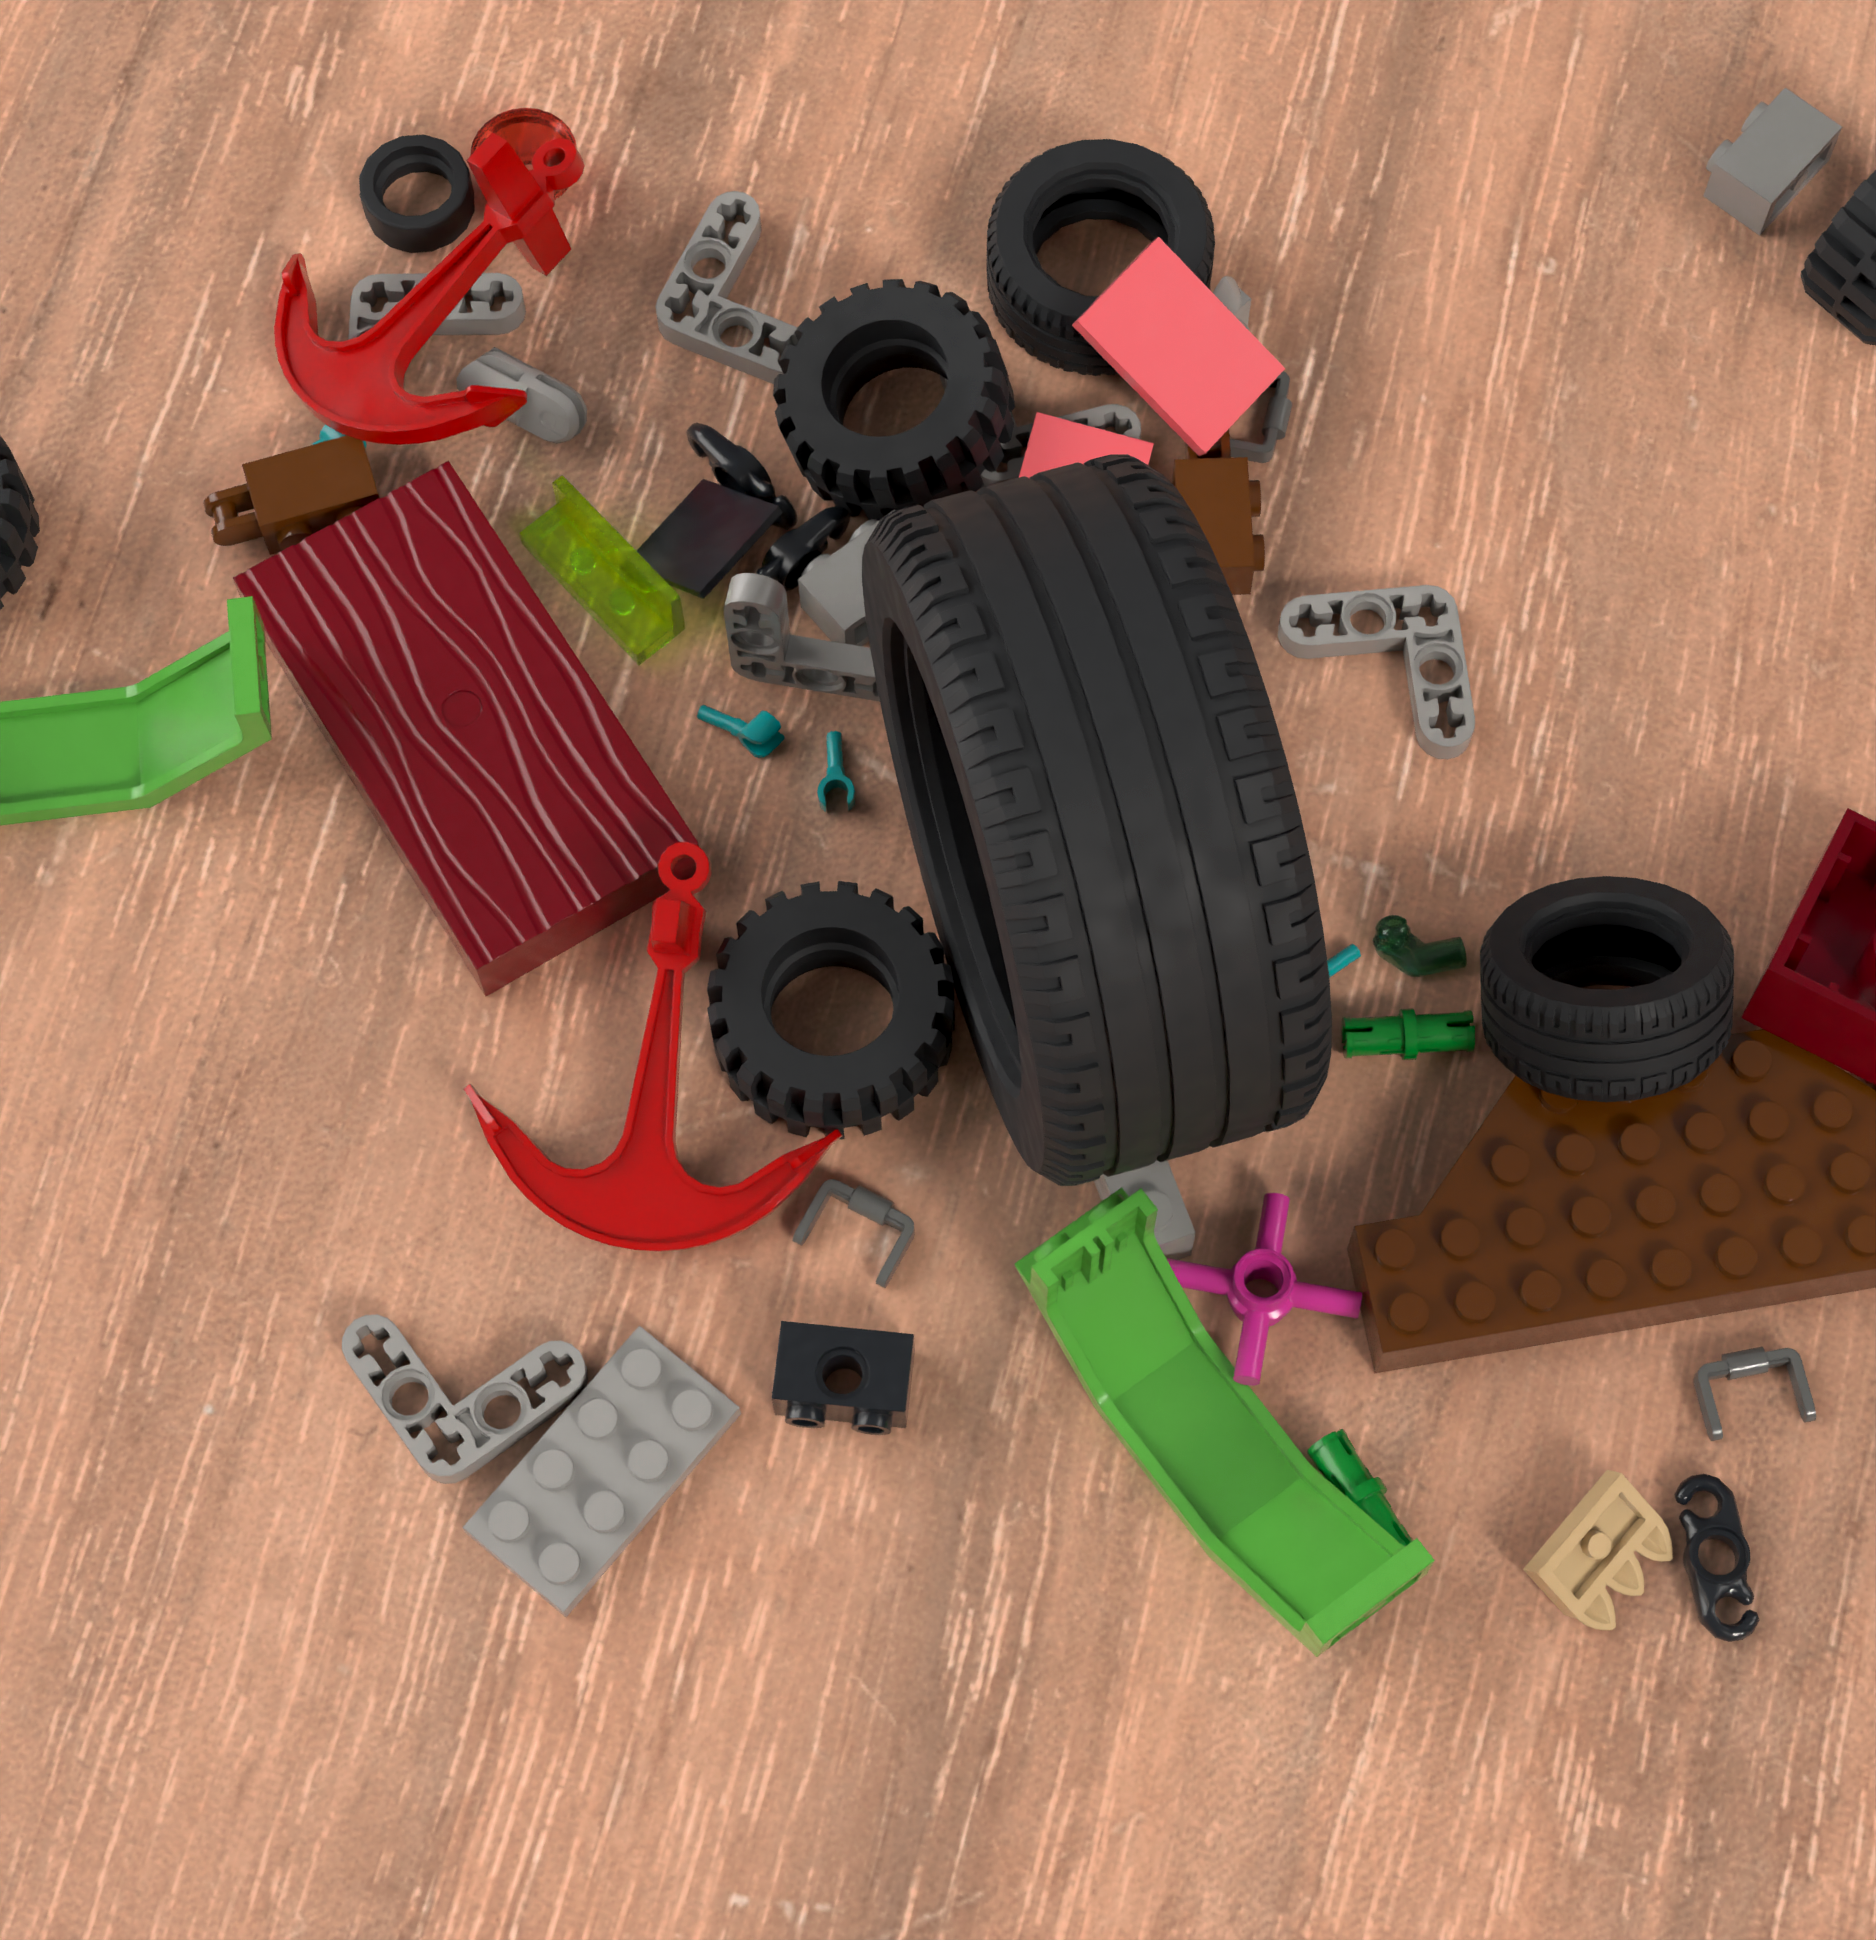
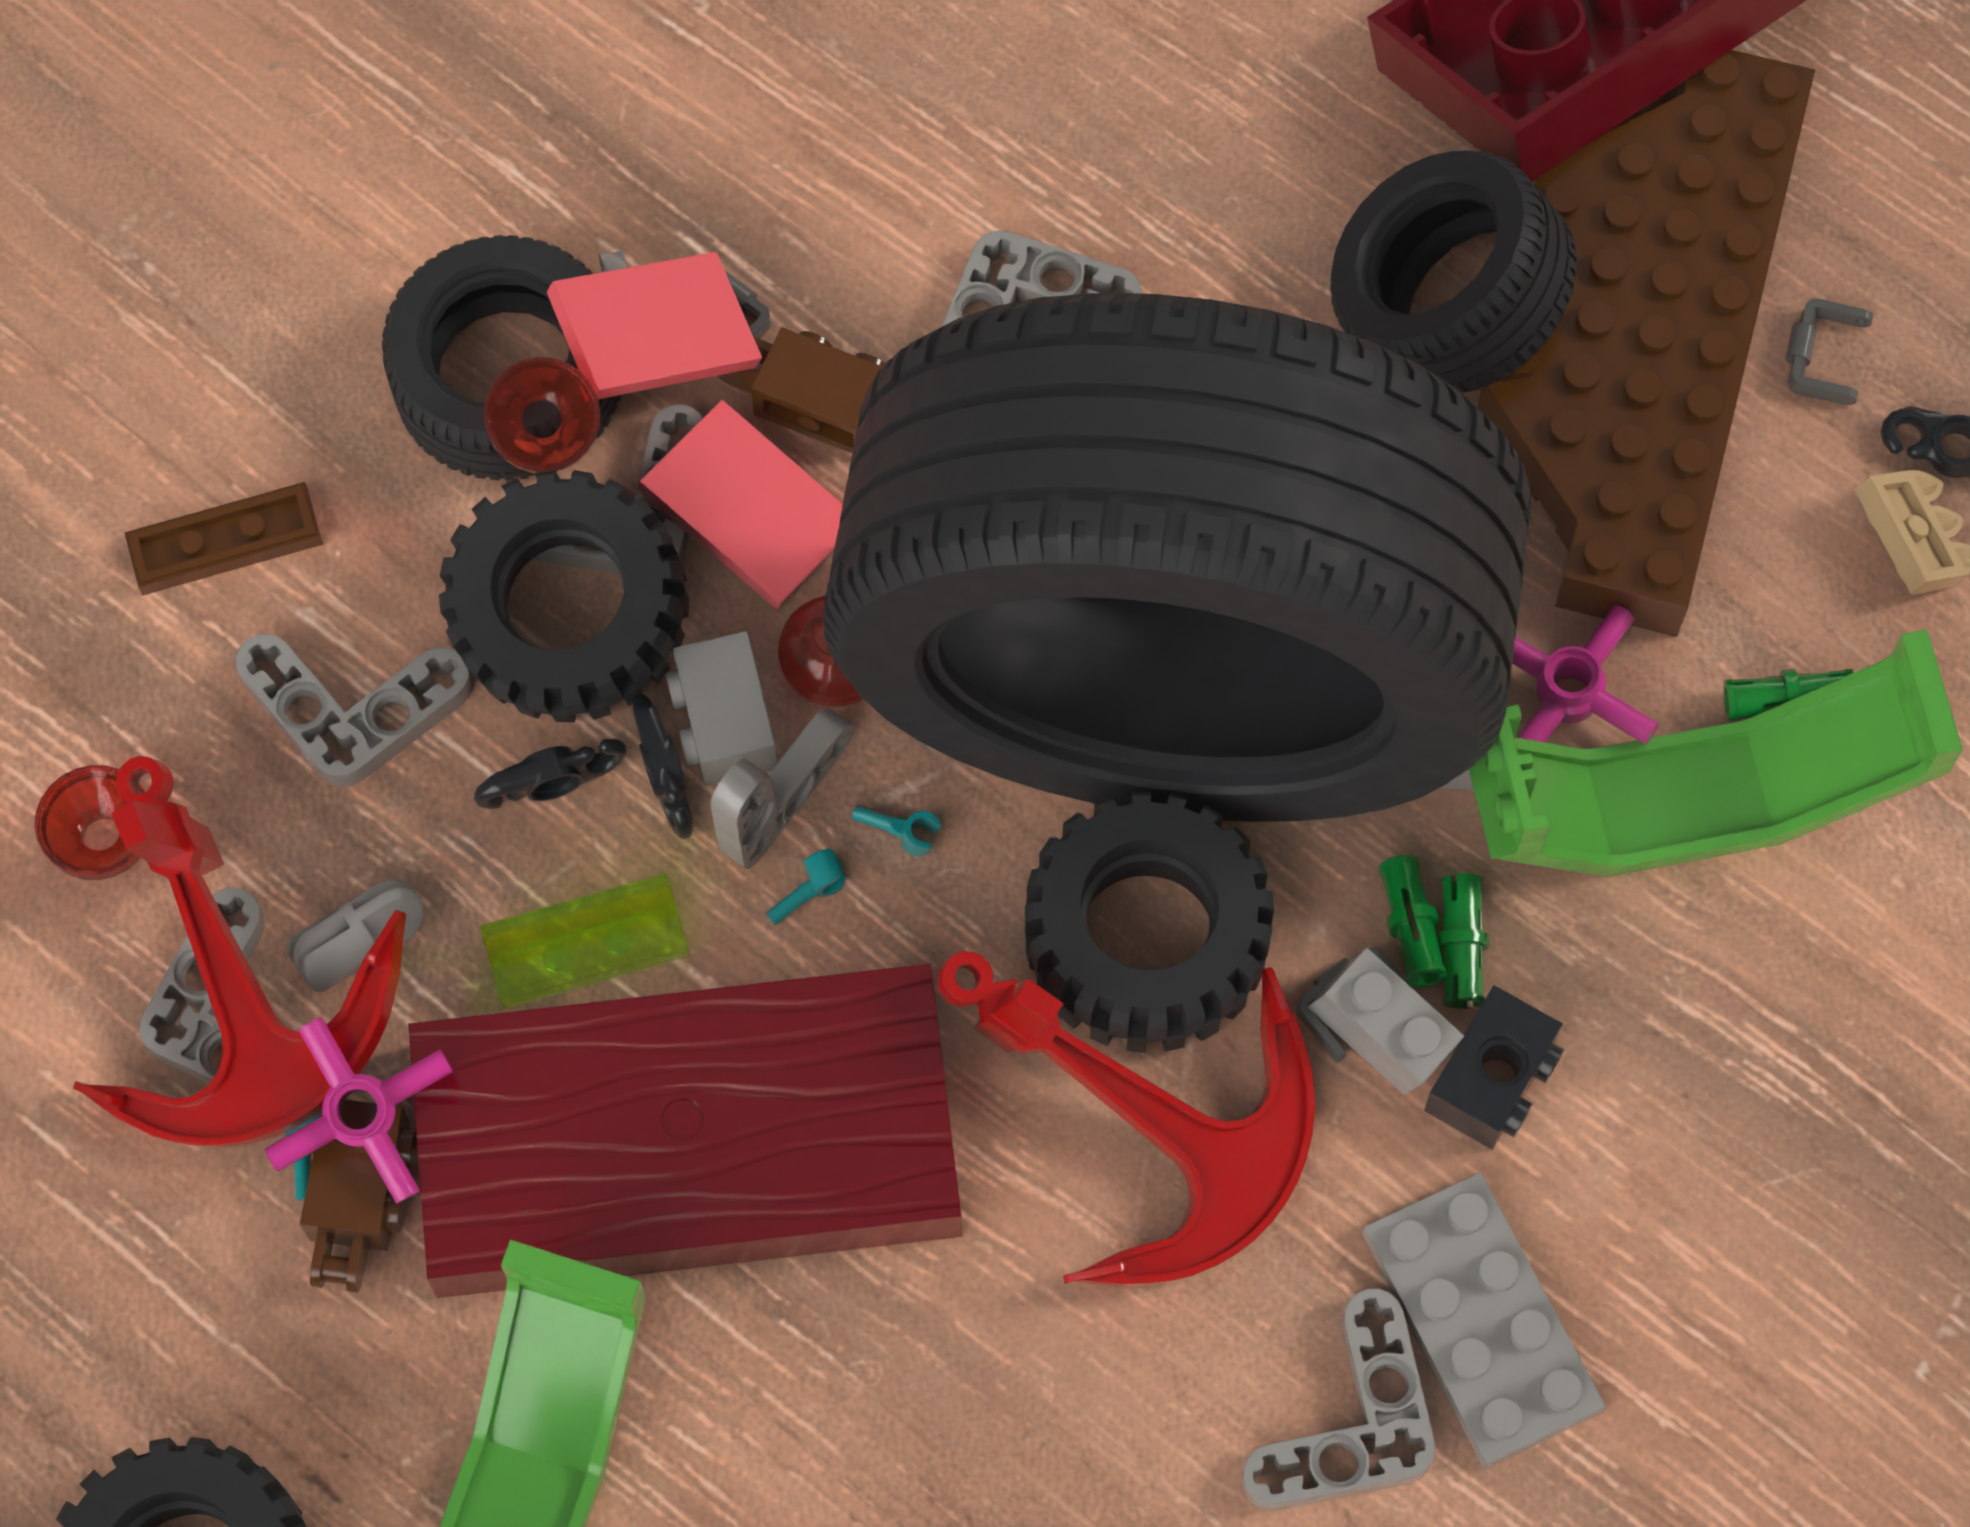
camera: 65 degrees left, 0 degrees up
black tyre [359,134,475,253] -> none
black piece [625,479,783,599] -> none
none -> reddish brown tile [124,482,323,595]
none -> dark pink bar [264,1017,453,1204]
none -> clear red piece [484,357,600,473]
none -> light grey brick [1308,947,1464,1095]
none -> green pin [1378,855,1447,988]
none -> green pin [1437,873,1489,1009]

